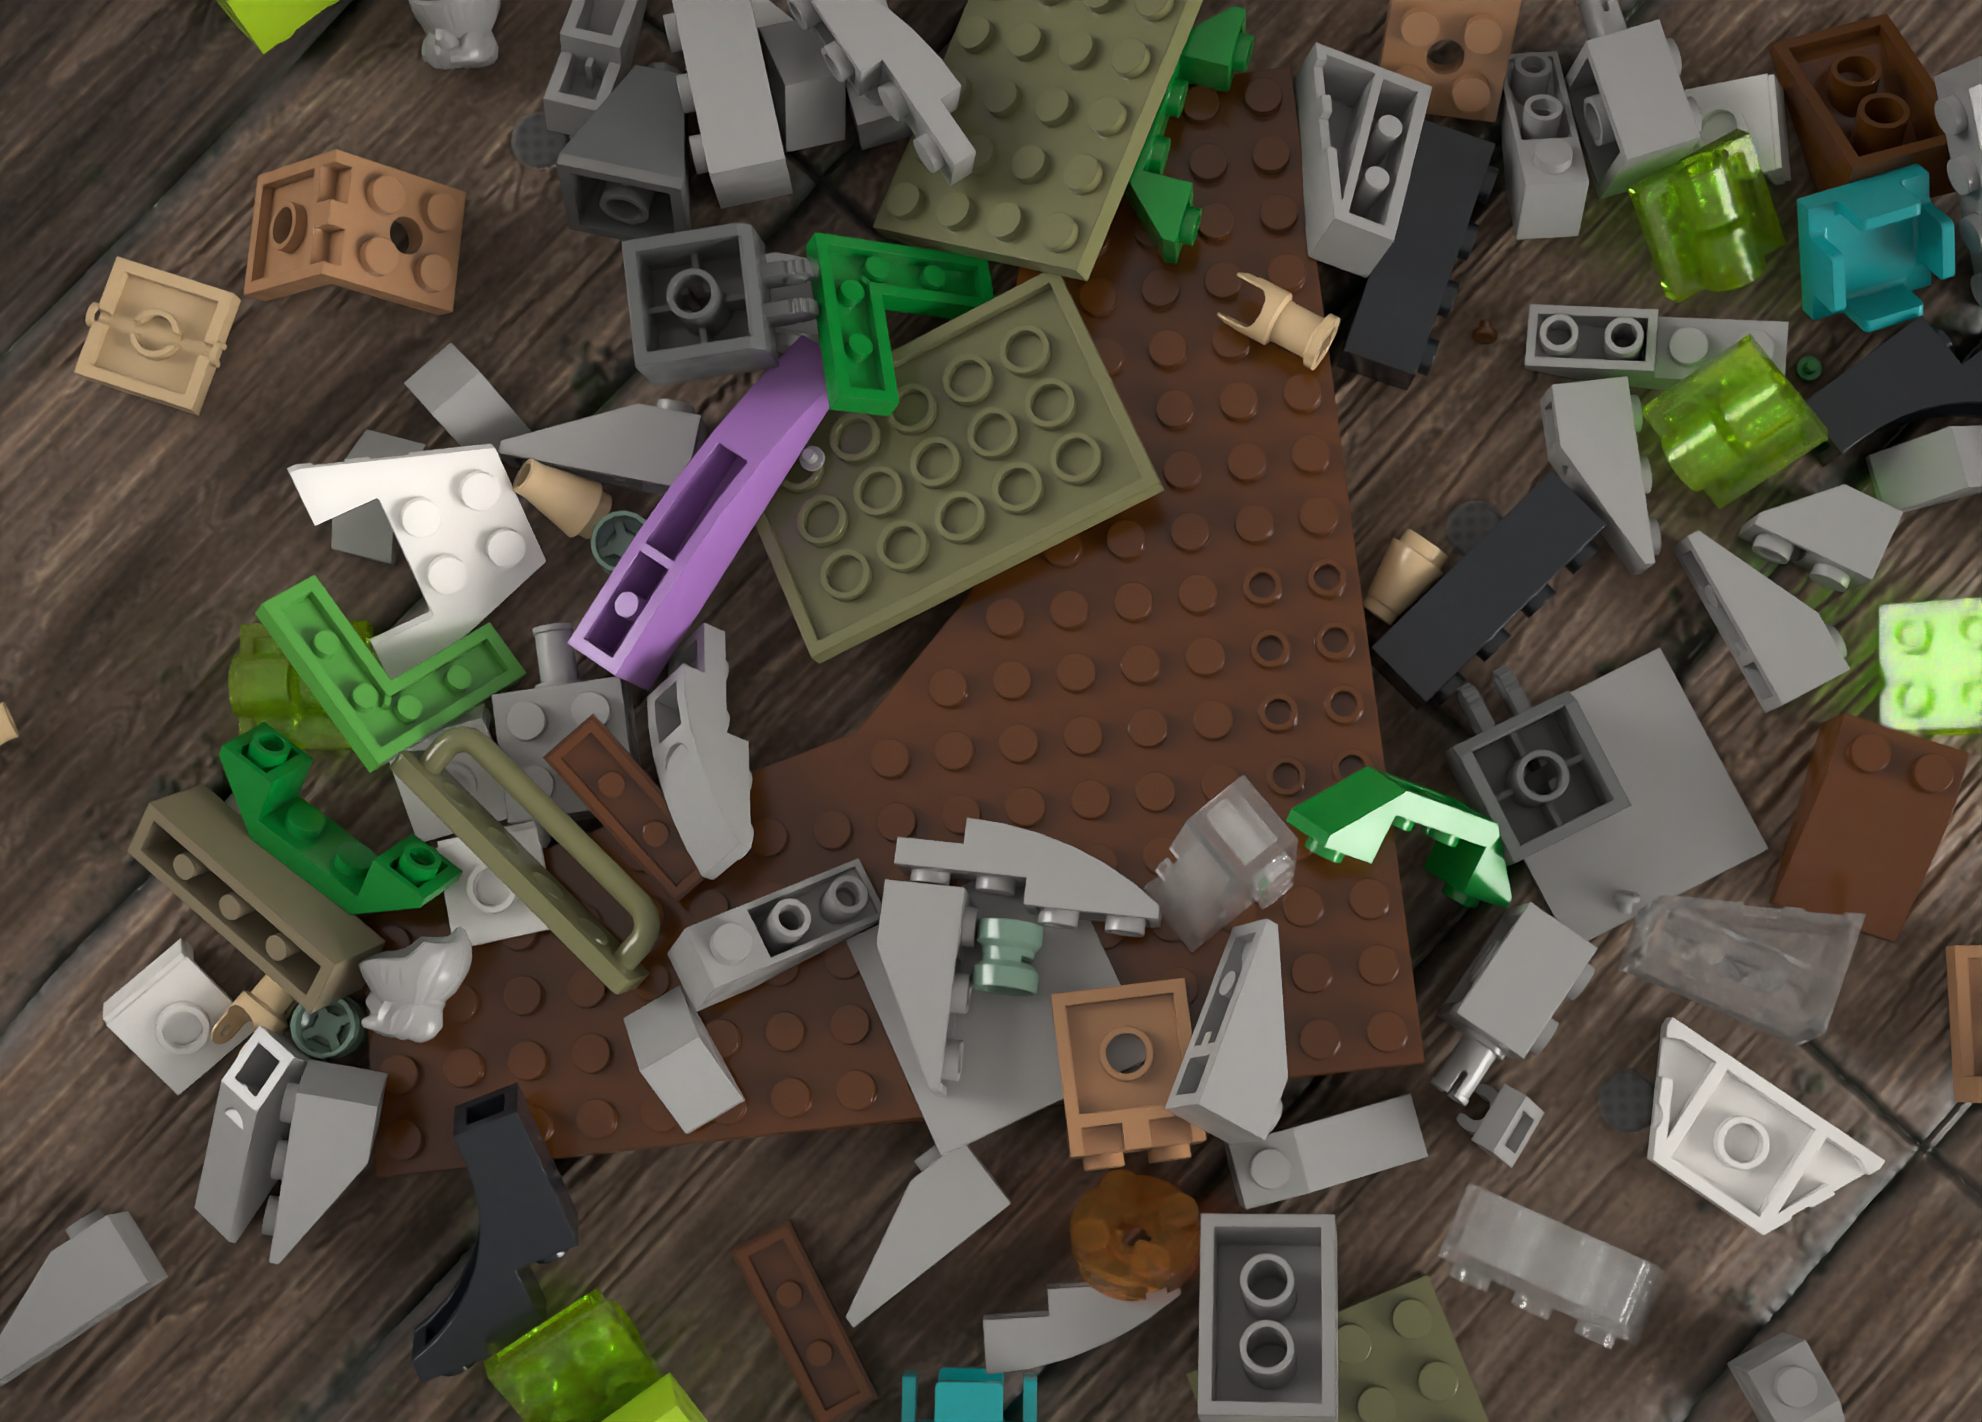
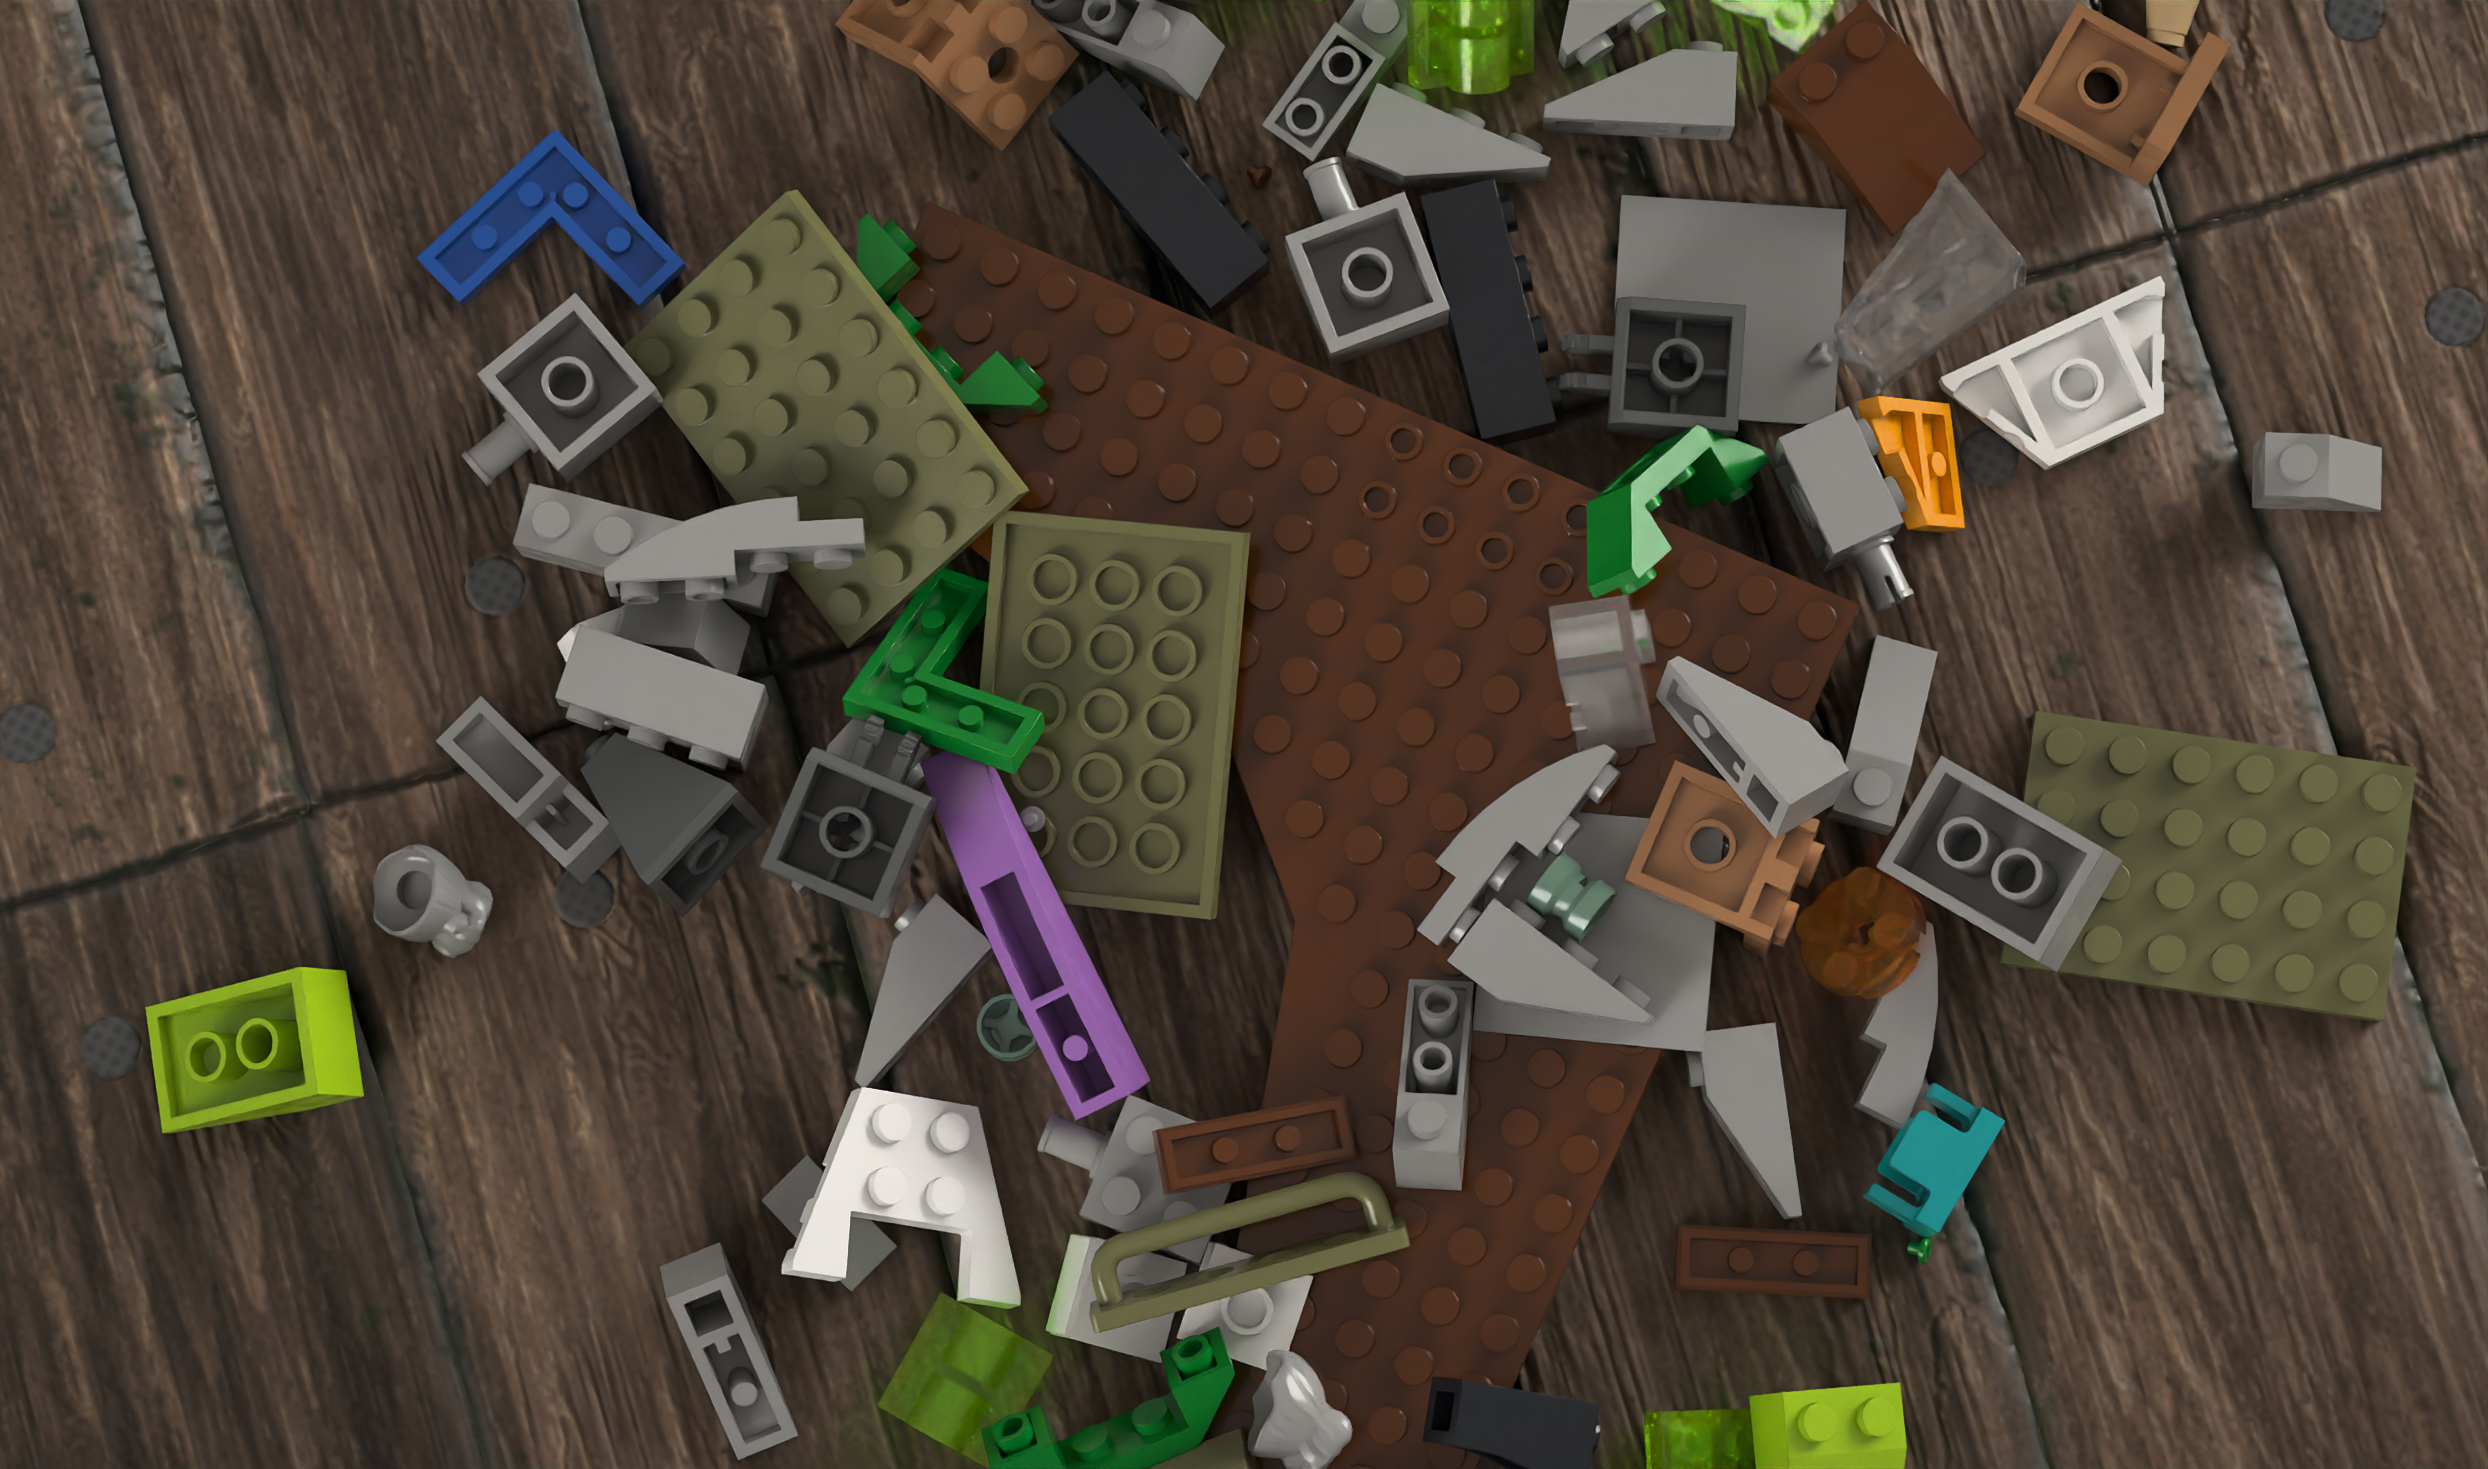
camera: 60 degrees left, 0 degrees up
tan plate [74,256,241,416] -> none
medium nougat bracket [243,149,466,315] -> none
bright green plate [255,575,527,773] -> none
light grey slope [404,343,532,463] -> none
tan cone [513,458,612,539] -> none
light grey slope [623,985,745,1134] -> none
light grey slope [647,623,754,880] -> none
tan piece [1217,272,1340,370] -> none
light grey wedge [1292,42,1432,278] -> none
tan cone [1363,528,1449,626] -> none
clear wedge [1438,1182,1666,1349] -> none
light grey tile [1456,1083,1545,1168] -> none
none -> light grey slope [660,1242,798,1460]
none -> light grey brick [1285,157,1450,368]
none -> light orange wing [1857,396,1965,533]

